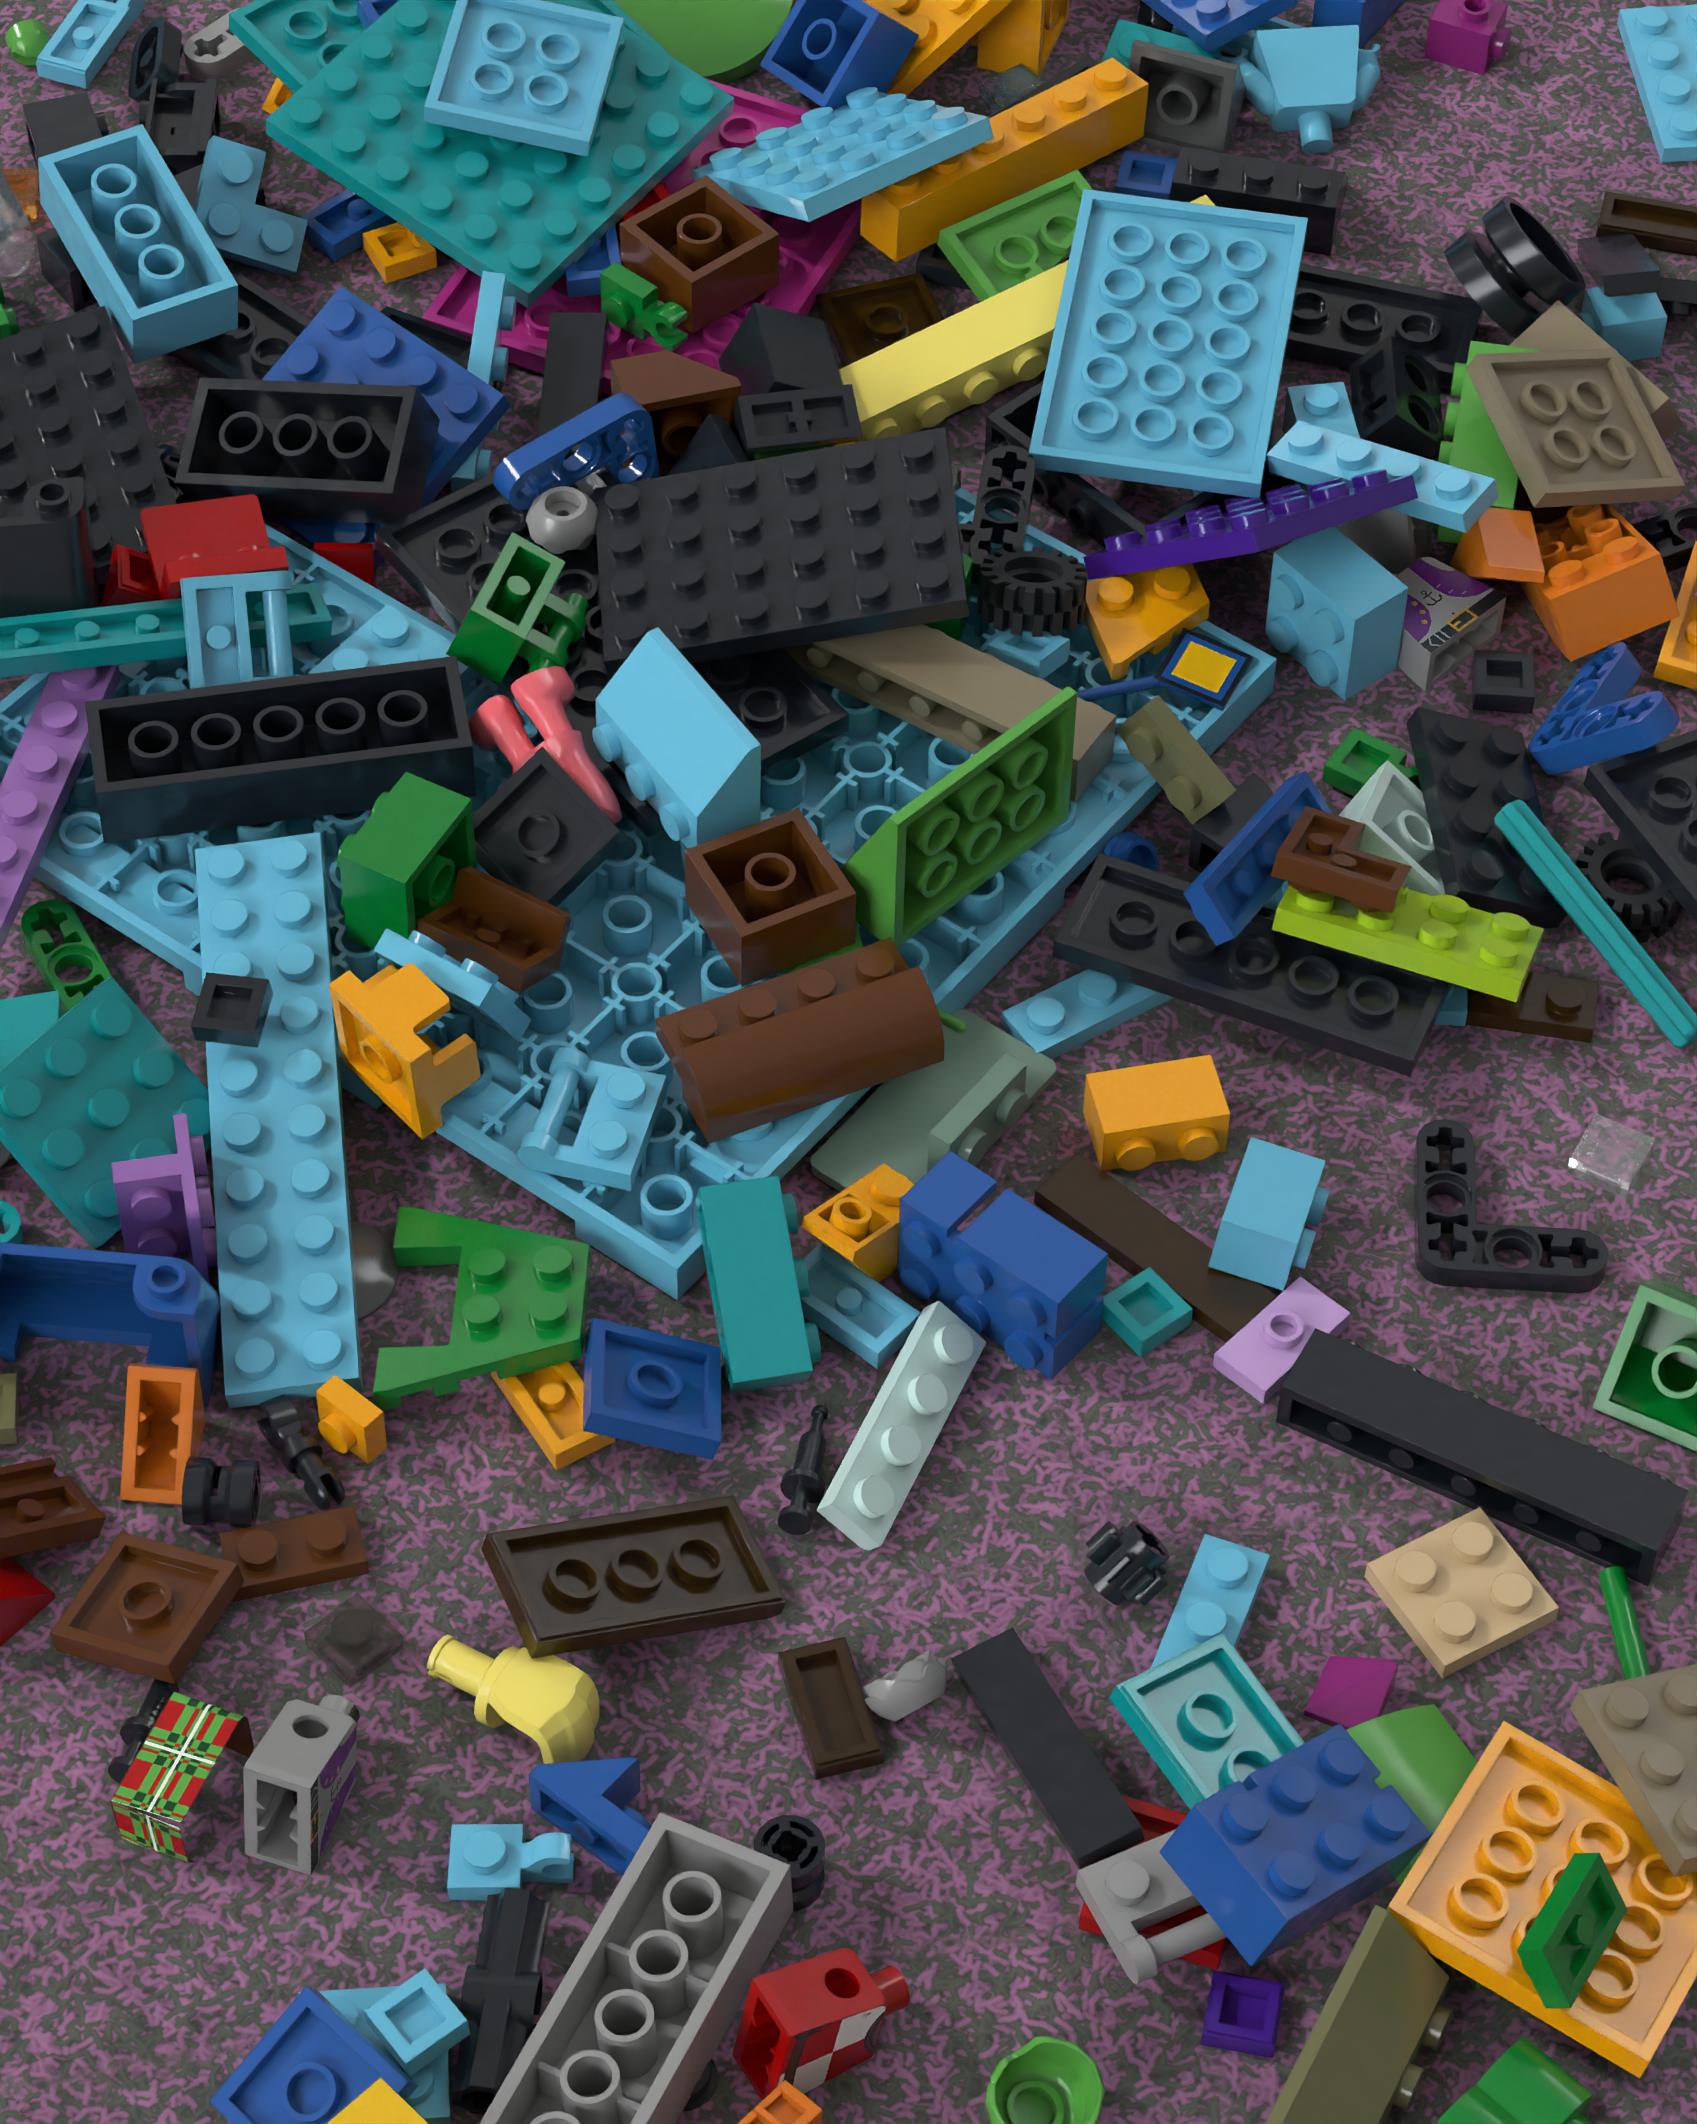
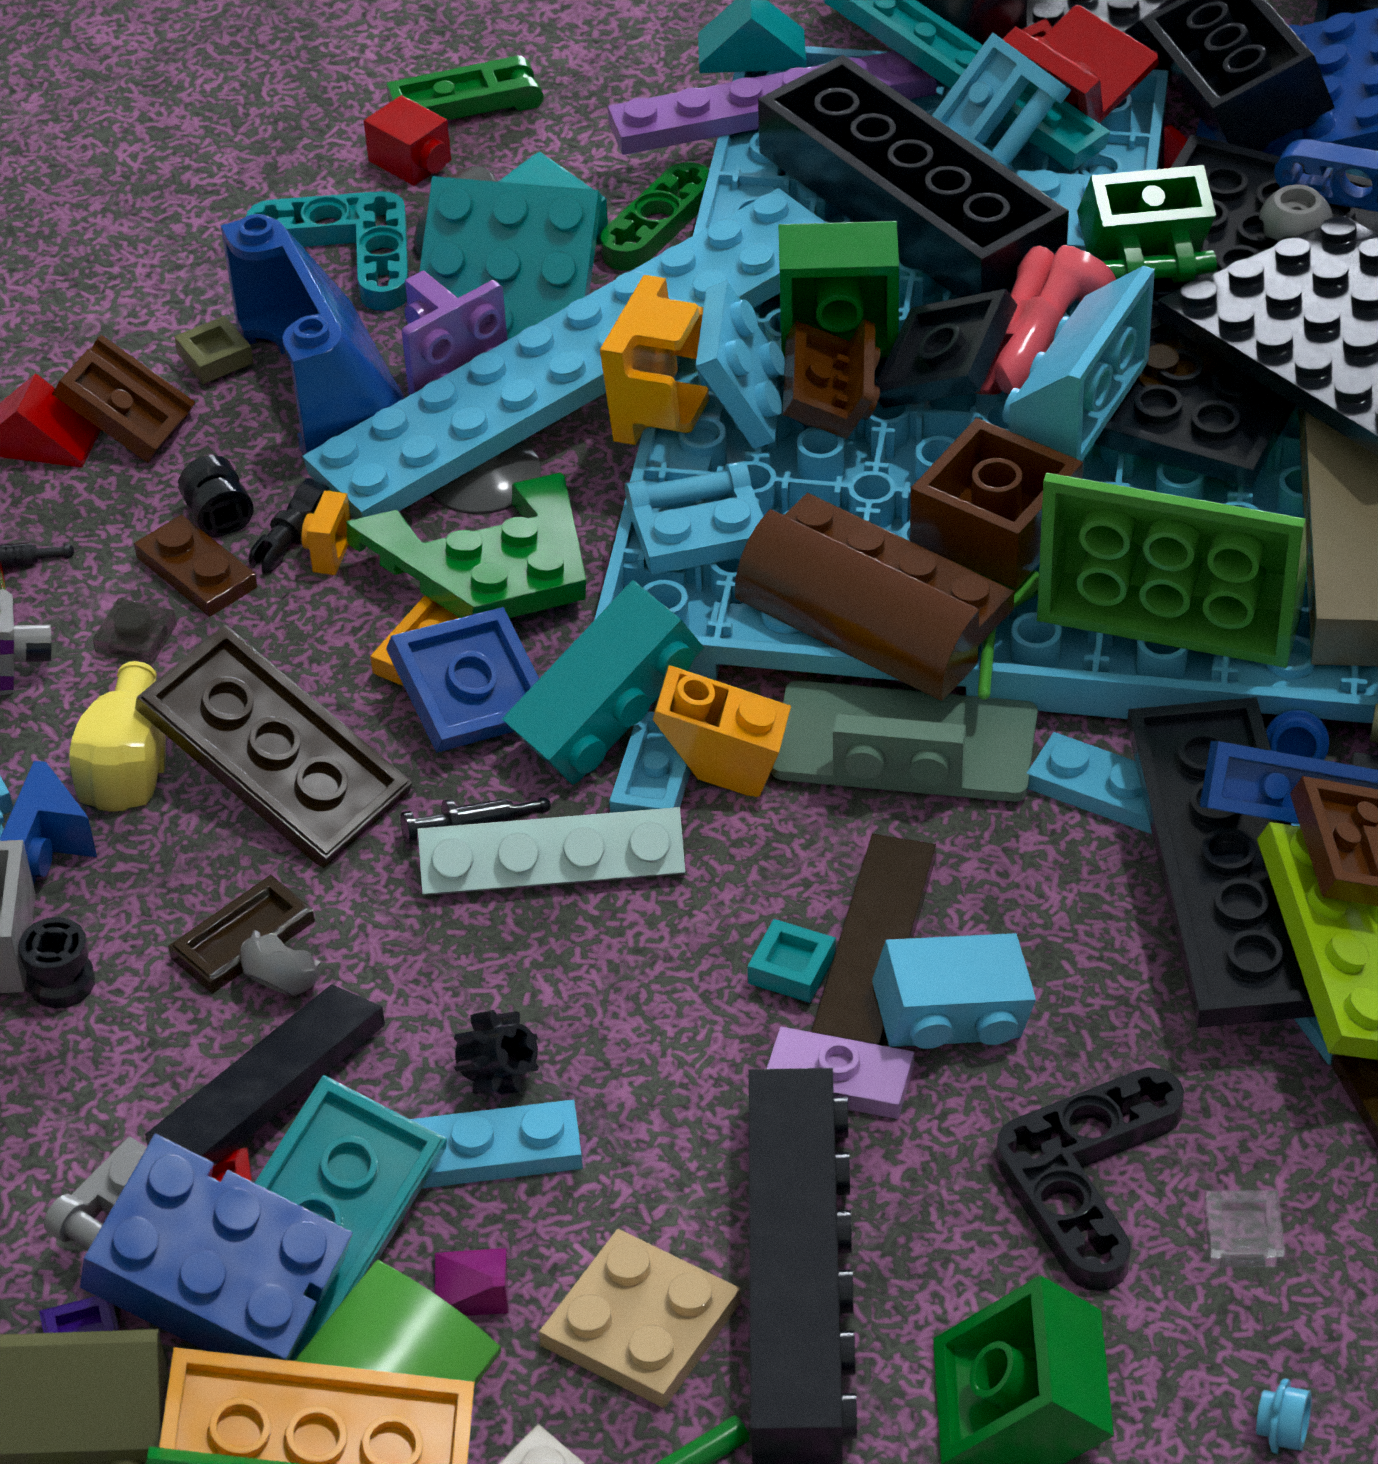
camera: 65 degrees right, 5 degrees down
reddish brown plate [50,1532,244,1684] -> none
orange slope [120,1363,206,1505] -> none
black plate [191,972,273,1048] -> none
blue piece [897,1151,1108,1379] -> none
light orange brick [1083,1055,1230,1171] -> none

